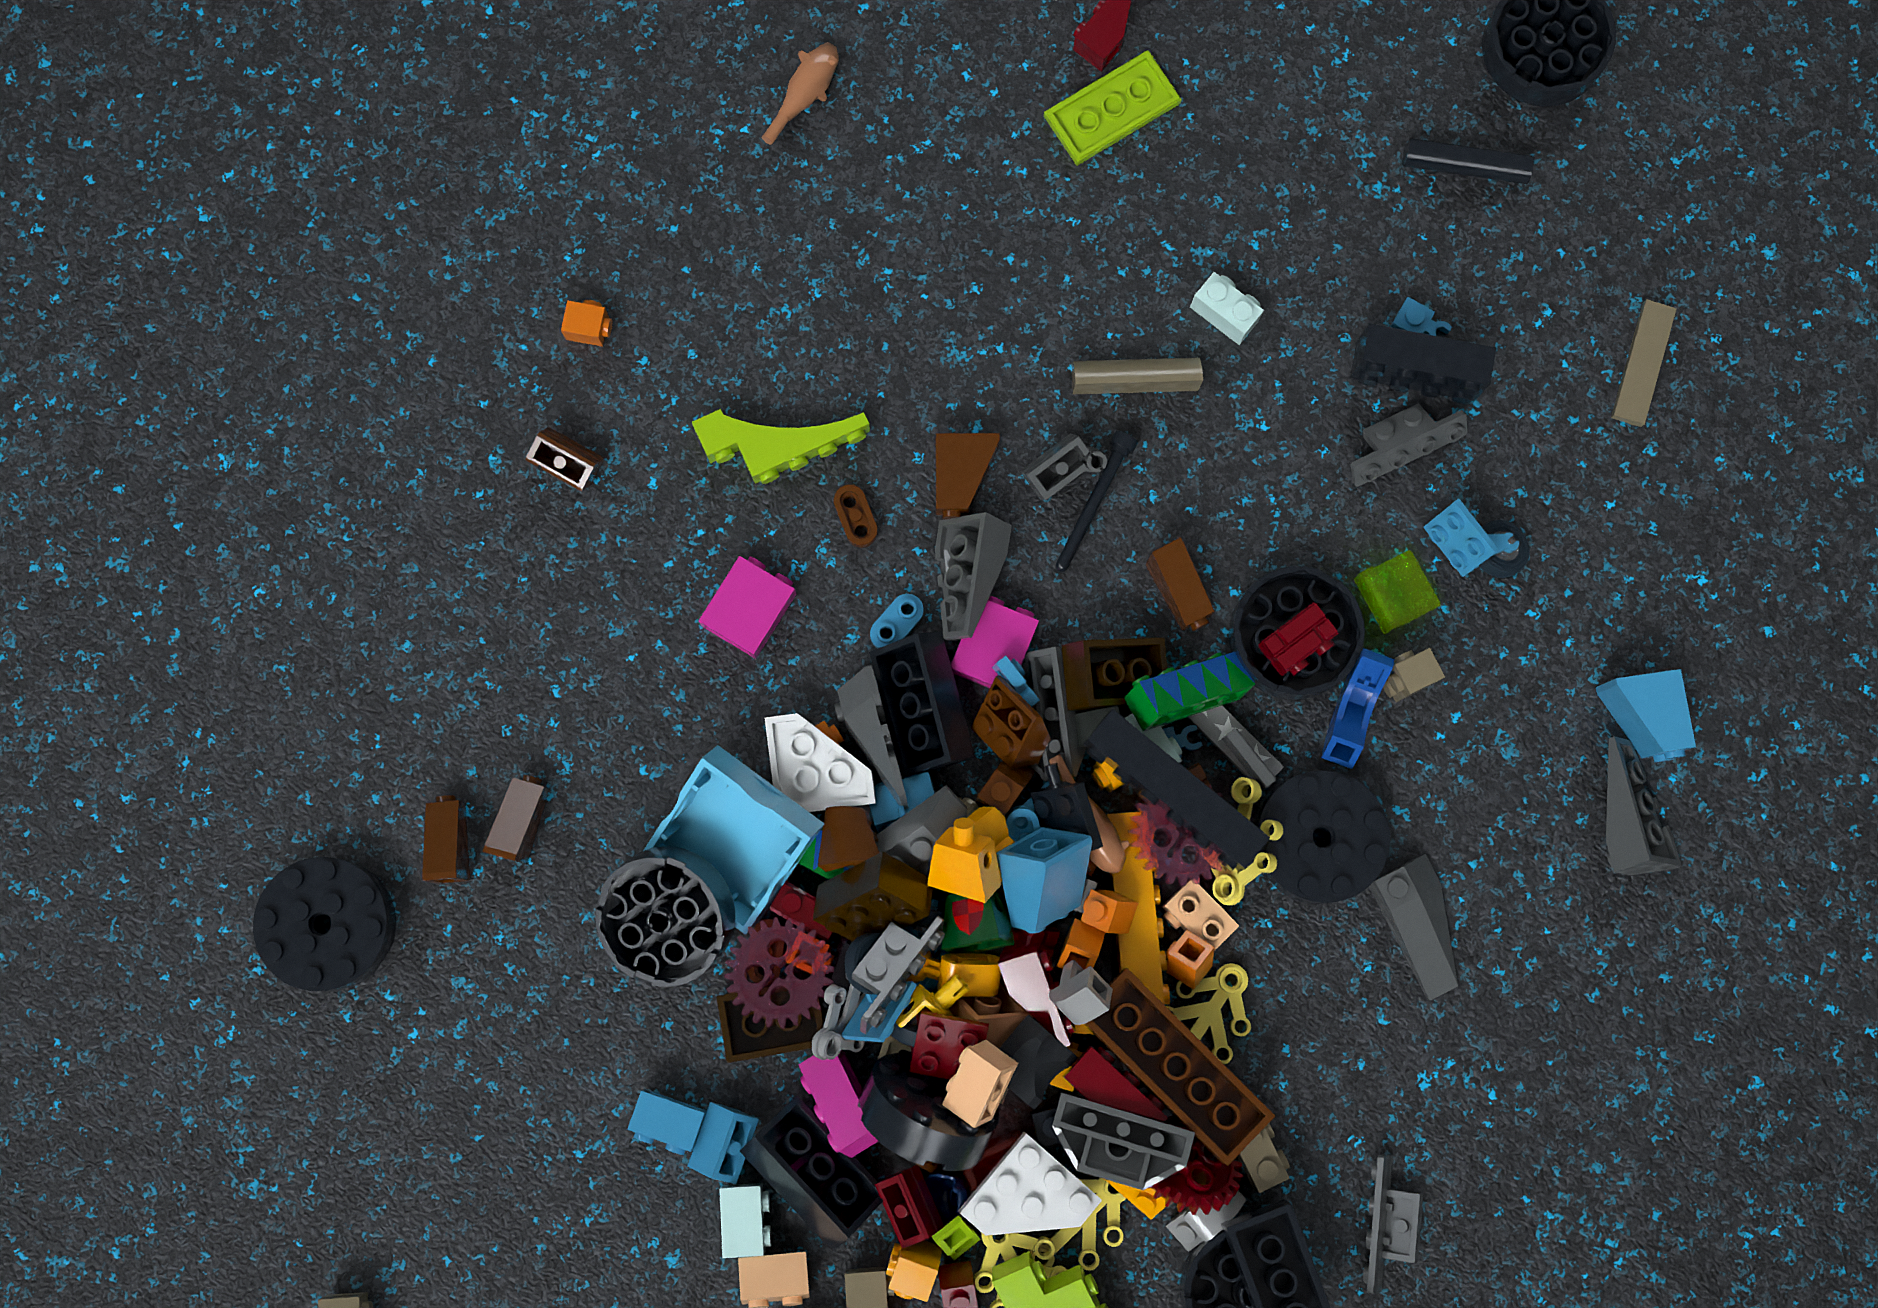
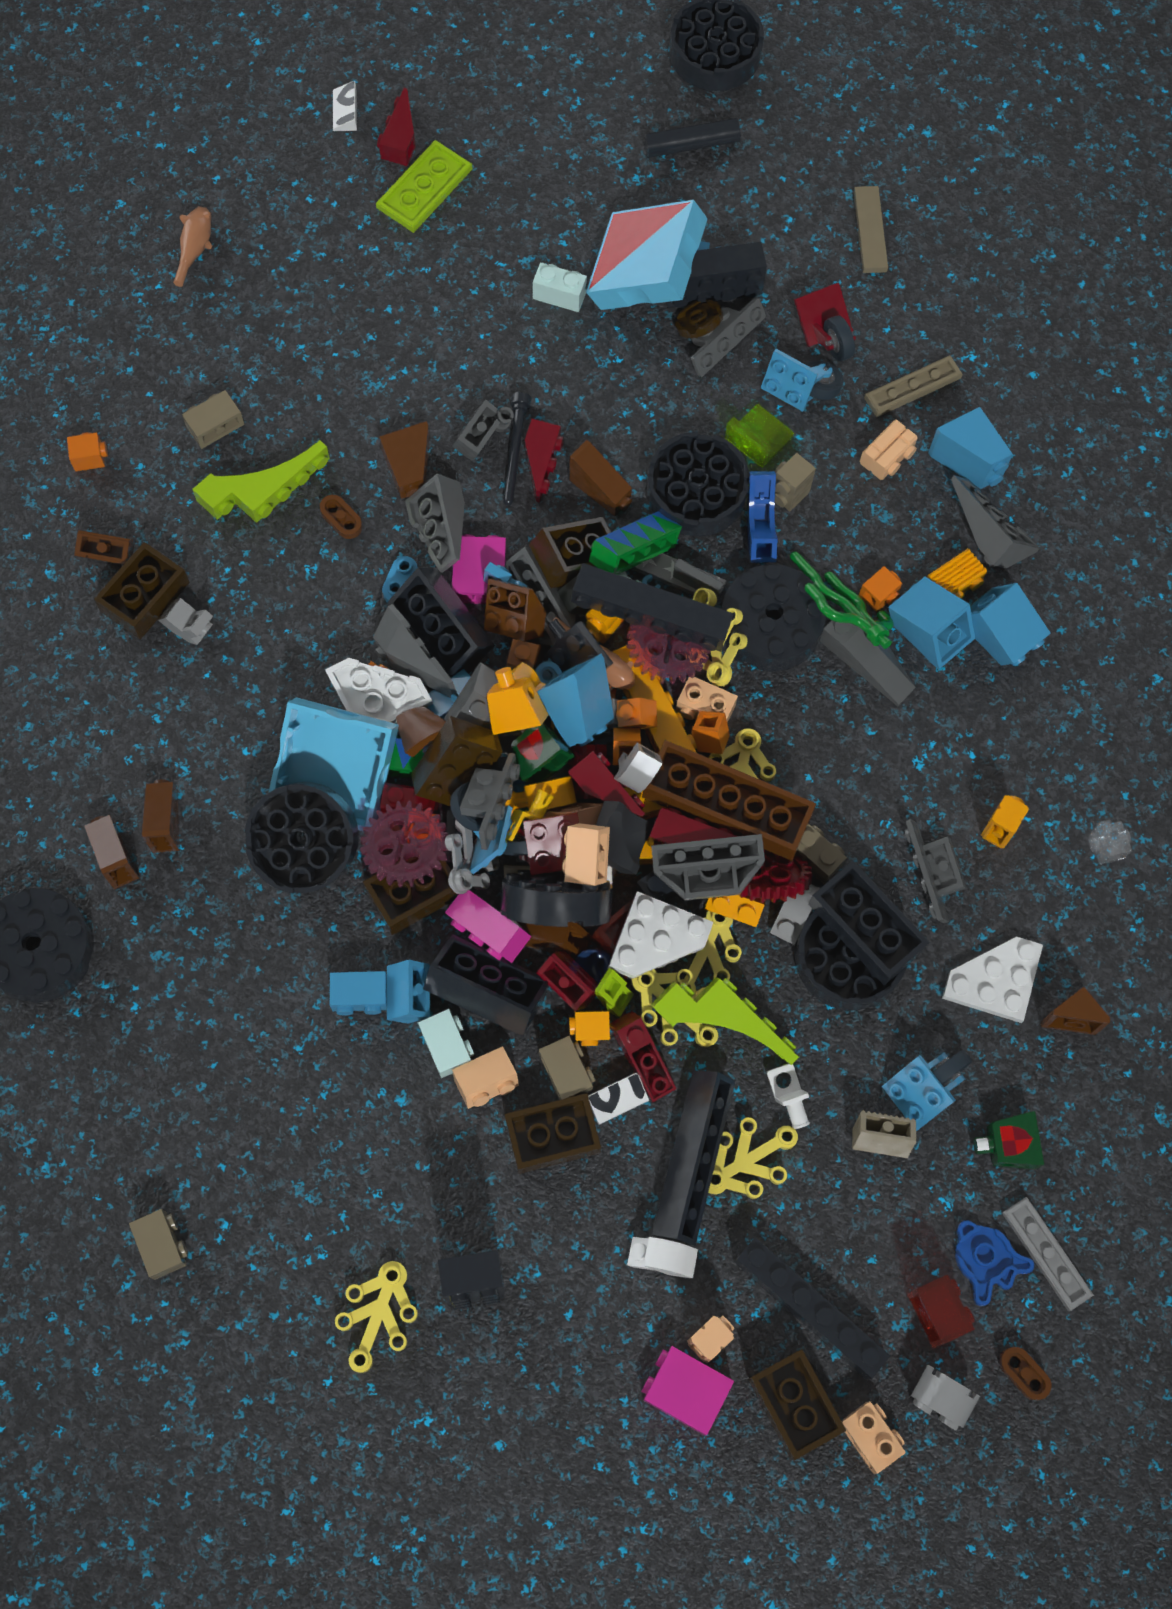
camera: 20 degrees left, 10 degrees down
dark pink brick [698,556,796,659] -> none
dark tan brick [1071,357,1203,394] -> none
dark red brick [1258,602,1339,676] -> none
none -> dark brown brick [94,542,190,640]
none -> light grey brick [158,598,213,645]
none -> dark tan brick [182,390,244,449]
none -> dark red slope [525,419,564,503]
none -> medium azure tile [586,200,708,310]
none -> dark brown tile [675,300,723,338]
none -> green plant [790,551,894,649]
none -> dark red plate [794,282,856,361]
none -> orange brick [859,566,902,613]
none -> light nougat brick [860,420,917,480]
none -> dark tan tile [864,355,963,418]
none -> dark azure slope [888,577,975,669]
none -> light orange brick [927,548,987,599]
none -> dark azure slope [970,583,1050,666]
none -> light orange brick [981,795,1029,848]
none -> clear brick [1089,820,1132,865]

